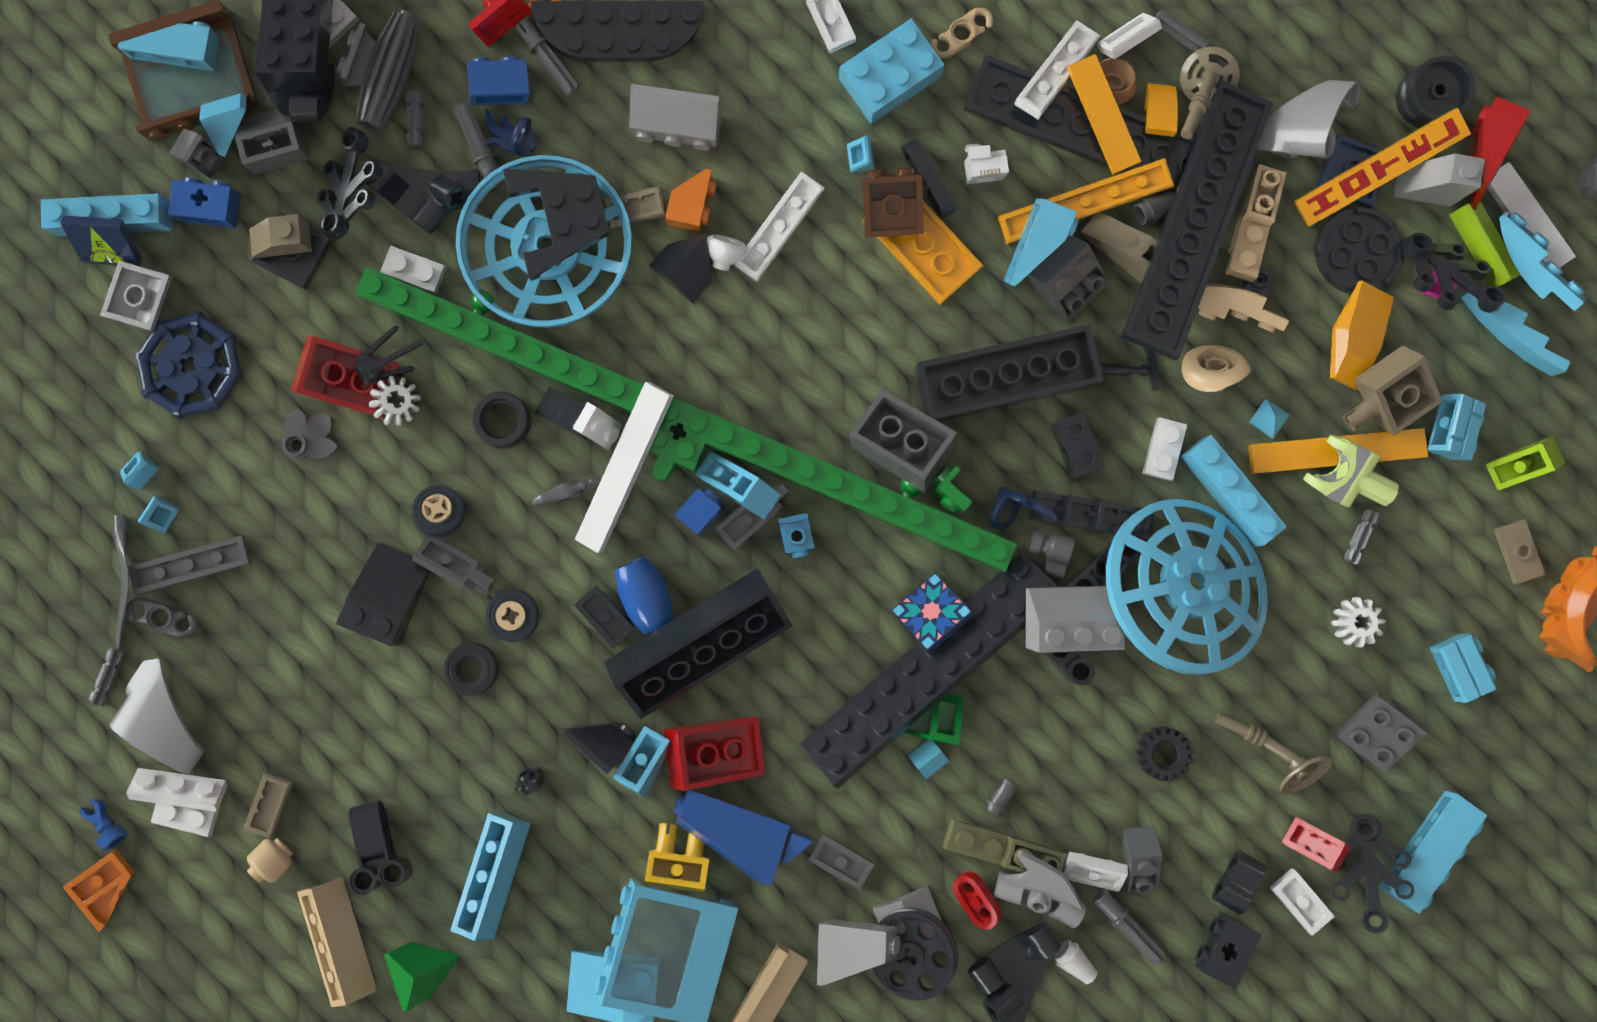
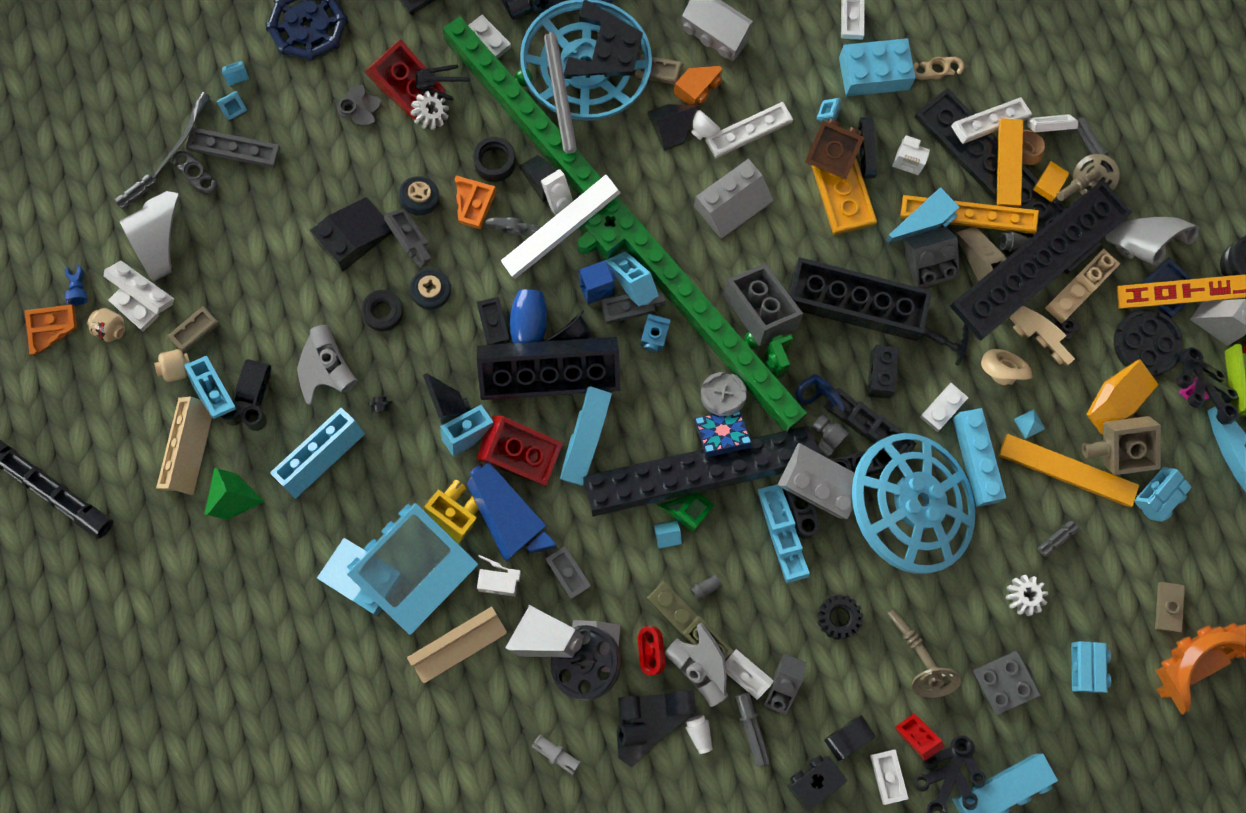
camera: 20 degrees right, 10 degrees down
yellowish green connector [1303,435,1399,508] -> none
lime slope [1485,436,1565,490] -> none
none -> tan head [87,308,125,342]
none -> medium azure slope [184,356,236,419]
none -> light grey pin [297,325,358,405]
none -> orange wing [455,176,497,230]
none -> white piece [477,555,521,597]
none -> light grey axle [544,32,577,154]
none -> black piece [544,310,592,341]
none -> medium azure slope [560,387,612,486]
none -> light grey slope [694,159,774,240]
none -> light grey tile [701,372,746,416]
none -> medium azure slope [758,484,810,583]

